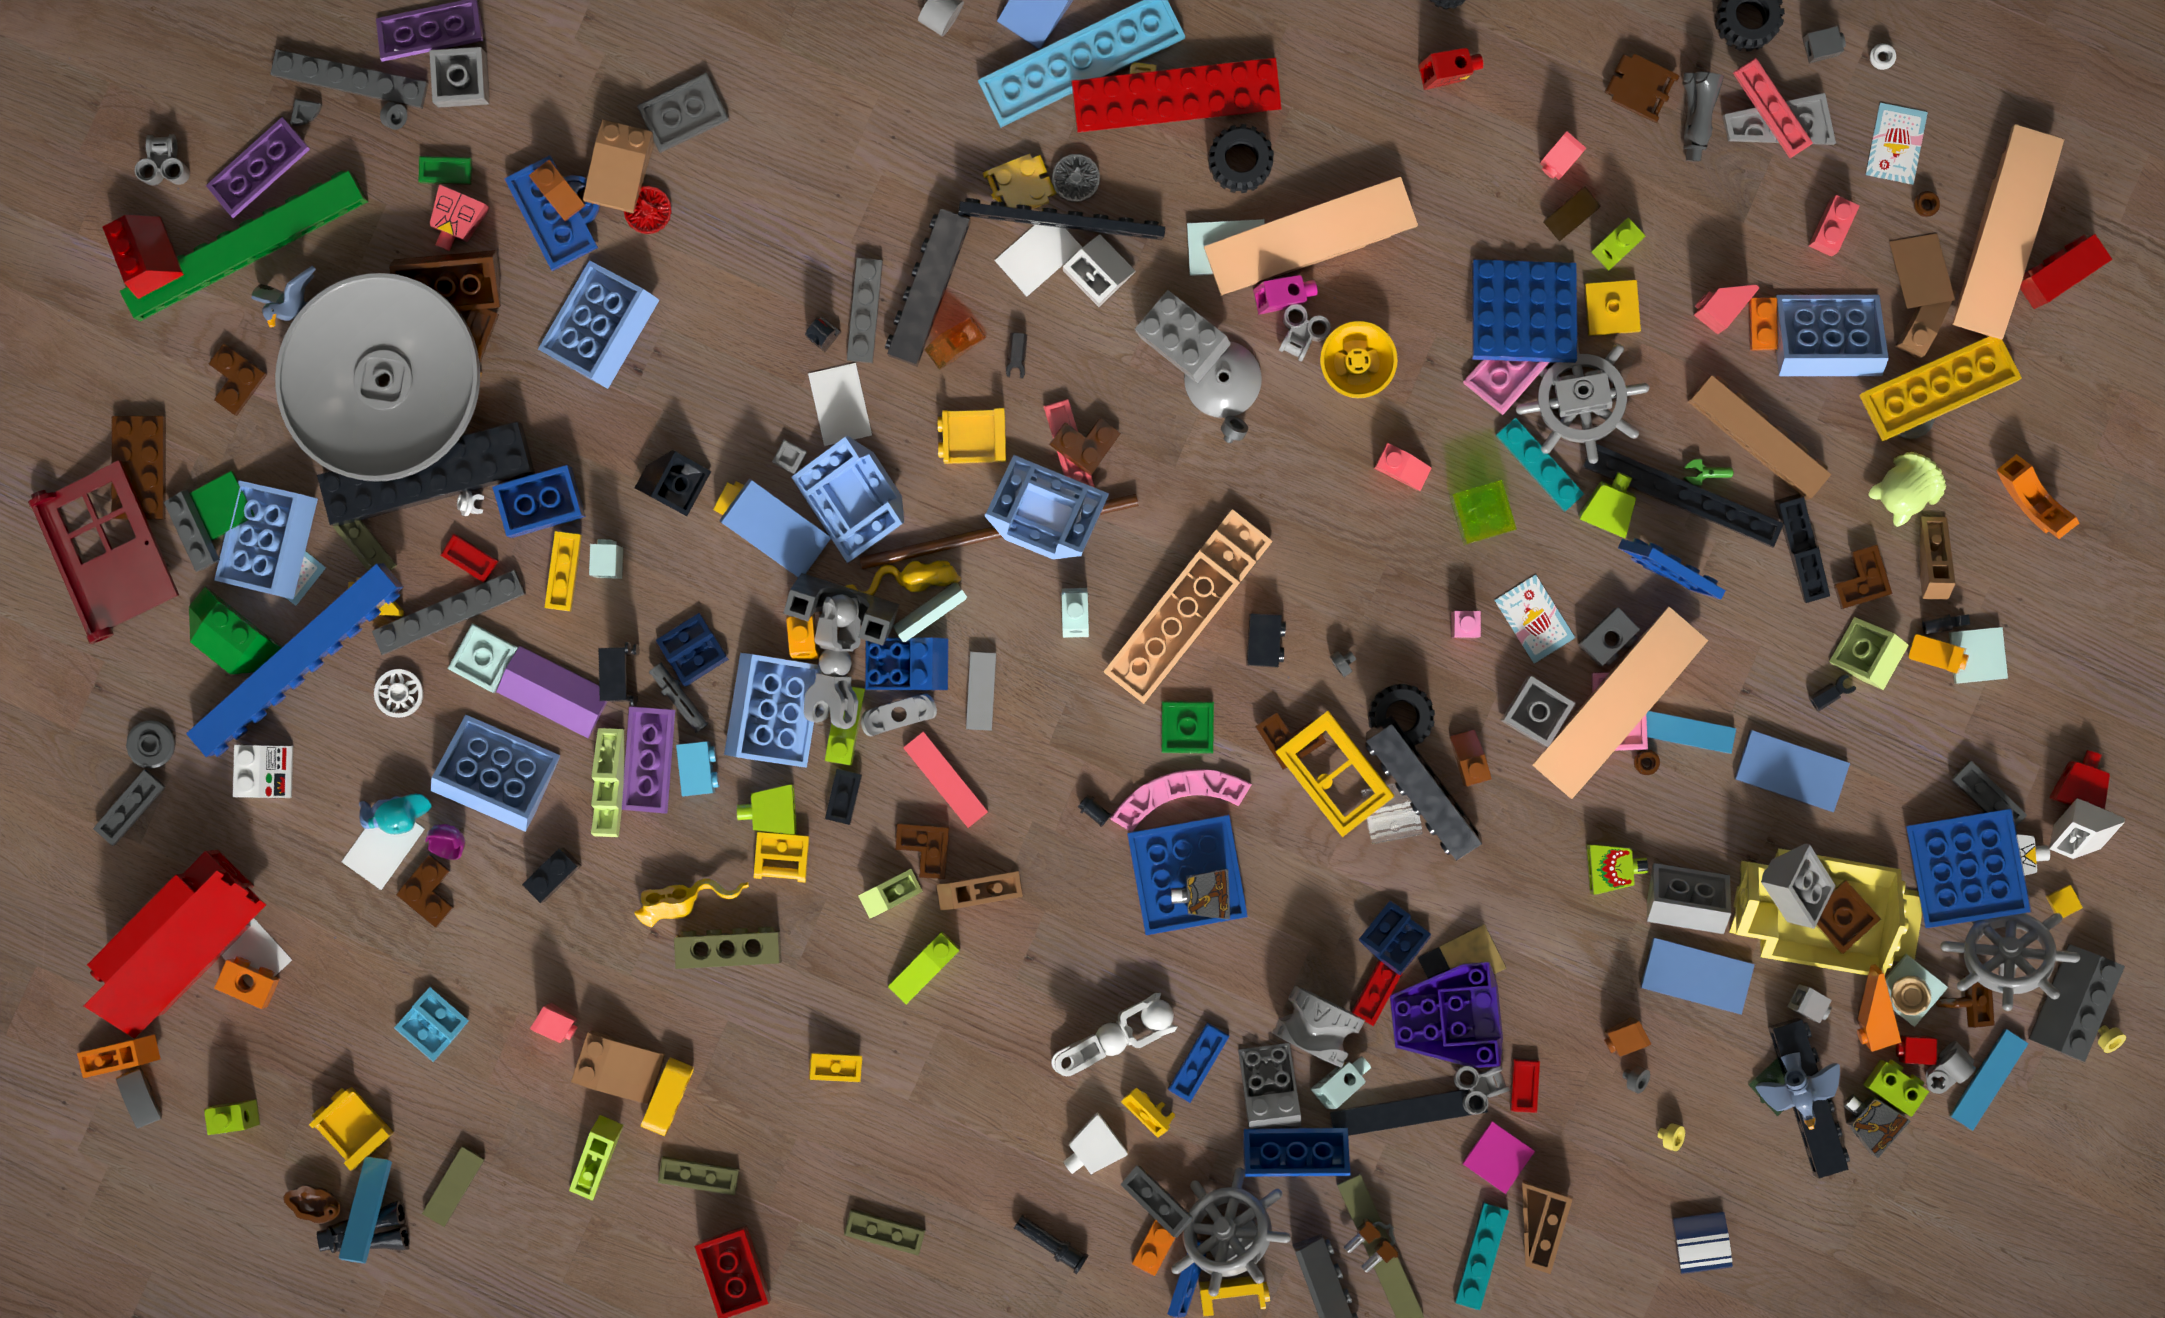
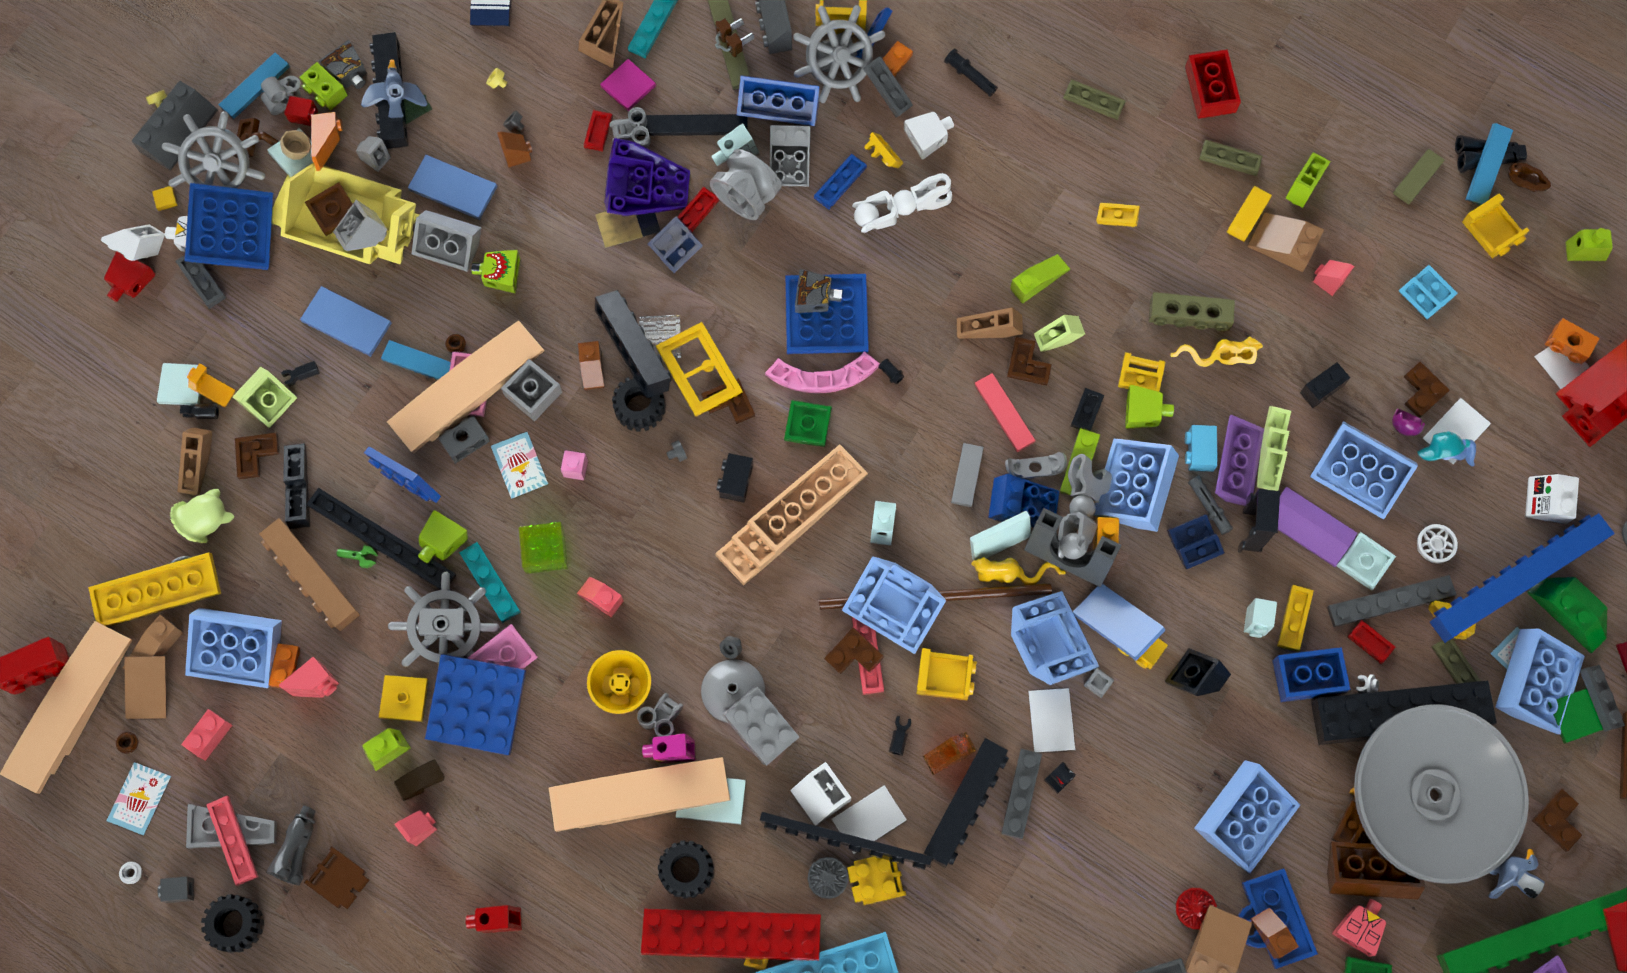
camera: 170 degrees left, 15 degrees down
orange arch [1996,454,2079,539] -> none

